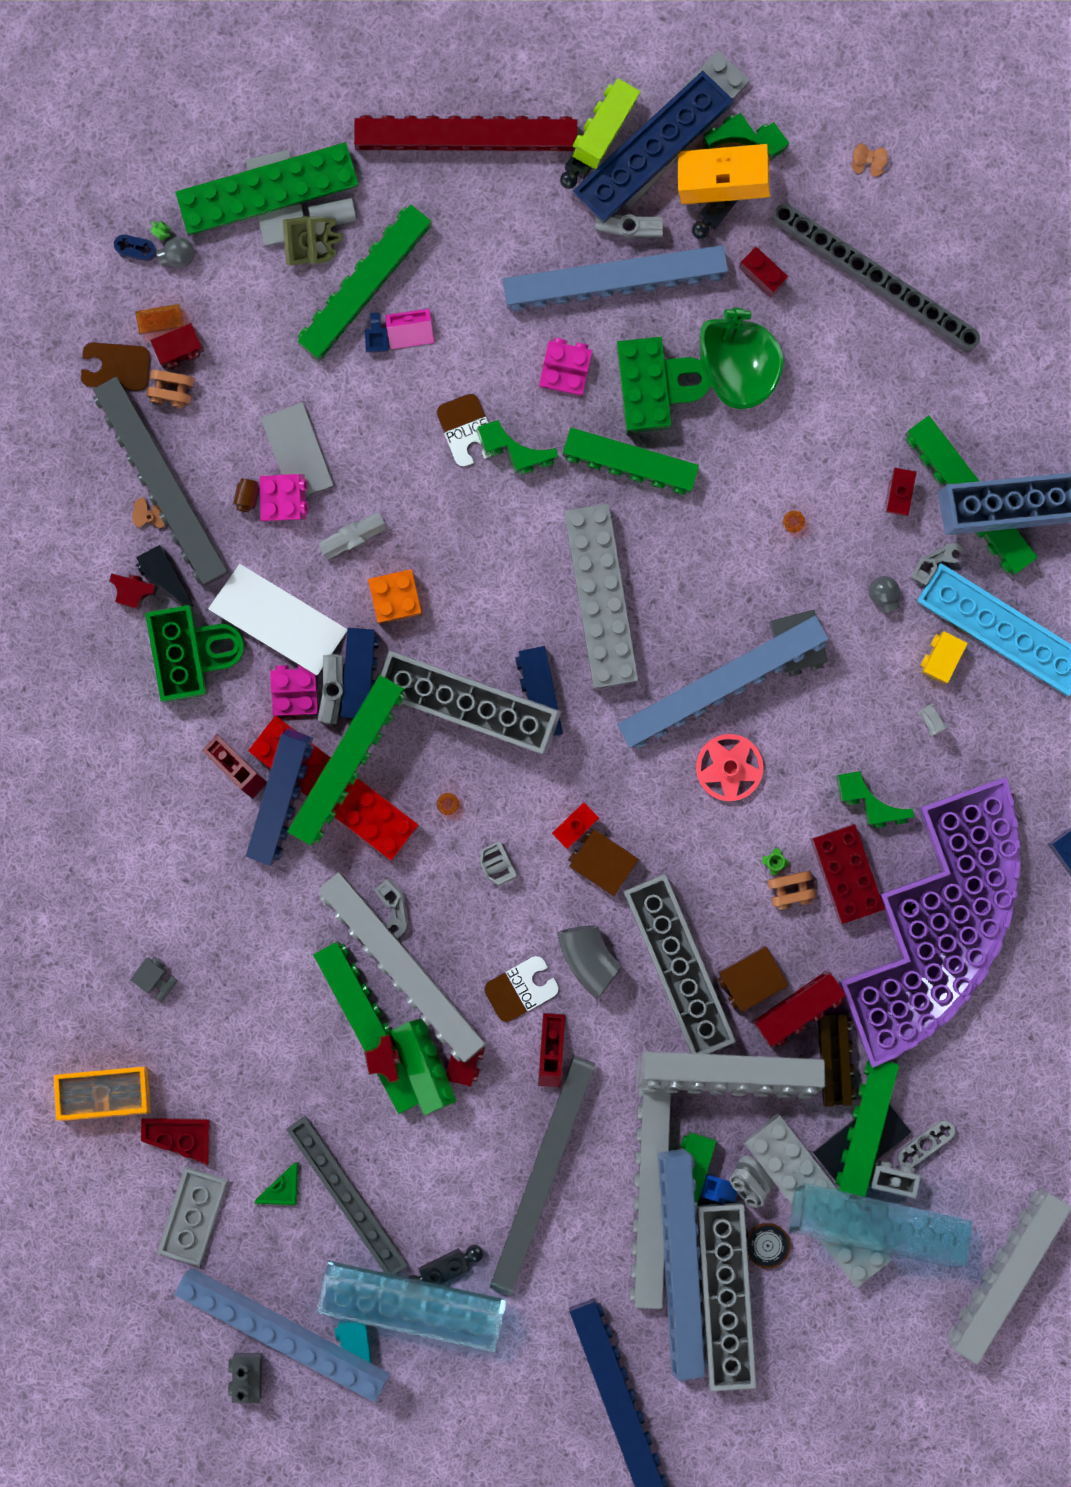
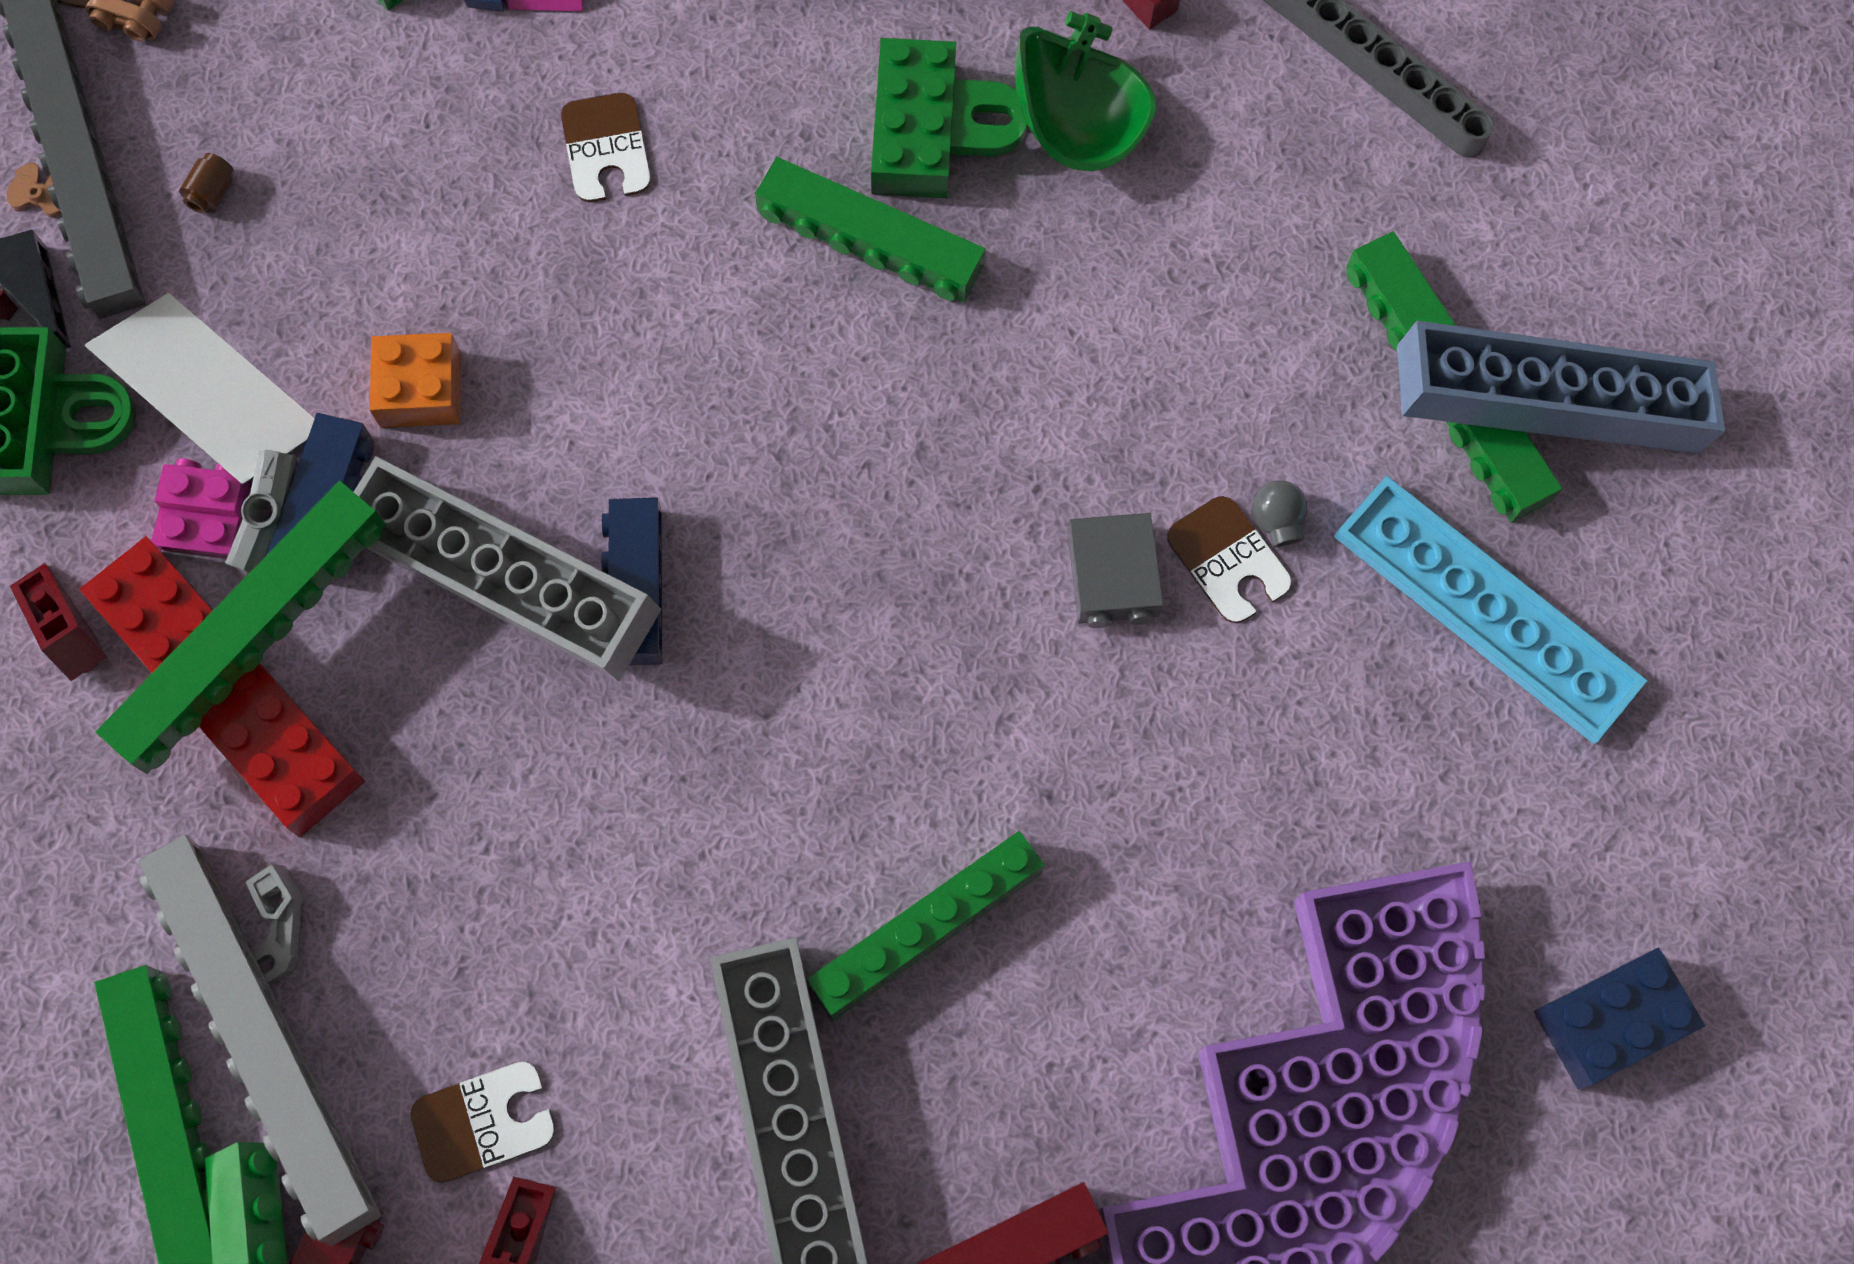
camera: 10 degrees right, 15 degrees down
dark blue brick [245,728,314,866] -> none
dark pink plate [259,474,309,521] -> none
light grey tile [261,402,334,497] -> none
light grey piece [318,512,387,560] -> none
dark red brick [364,1034,400,1082] -> none
clear orange plate [437,793,459,815] -> none
green arch [476,420,558,475] -> none
light grey piece [480,841,517,887] -> none
dark pink plate [539,338,592,396] -> none
red brick [552,802,599,849] -> none
dark grey brick [557,925,622,999] -> none
light grey brick [564,503,638,689] -> none
reddish brown brick [568,829,639,896] -> none
sand blue brick [617,615,829,749] -> none
coral wheel [696,734,763,801] -> none
reddish brown brick [717,946,789,1012] -> none
bright green plate [762,848,789,875] -> none
nougat brick [767,870,817,910] -> none
clear orange plate [783,510,805,533] -> none
dark red brick [810,824,885,924] -> none
green arch [836,771,914,828] -> none
dark red brick [885,468,917,517] -> none
light grey piece [910,543,964,587] -> none
light grey piece [917,703,948,737] -> none
yellow brick [920,631,968,685] -> none
none -> green brick [806,830,1045,1021]
none -> piece [1167,496,1291,623]

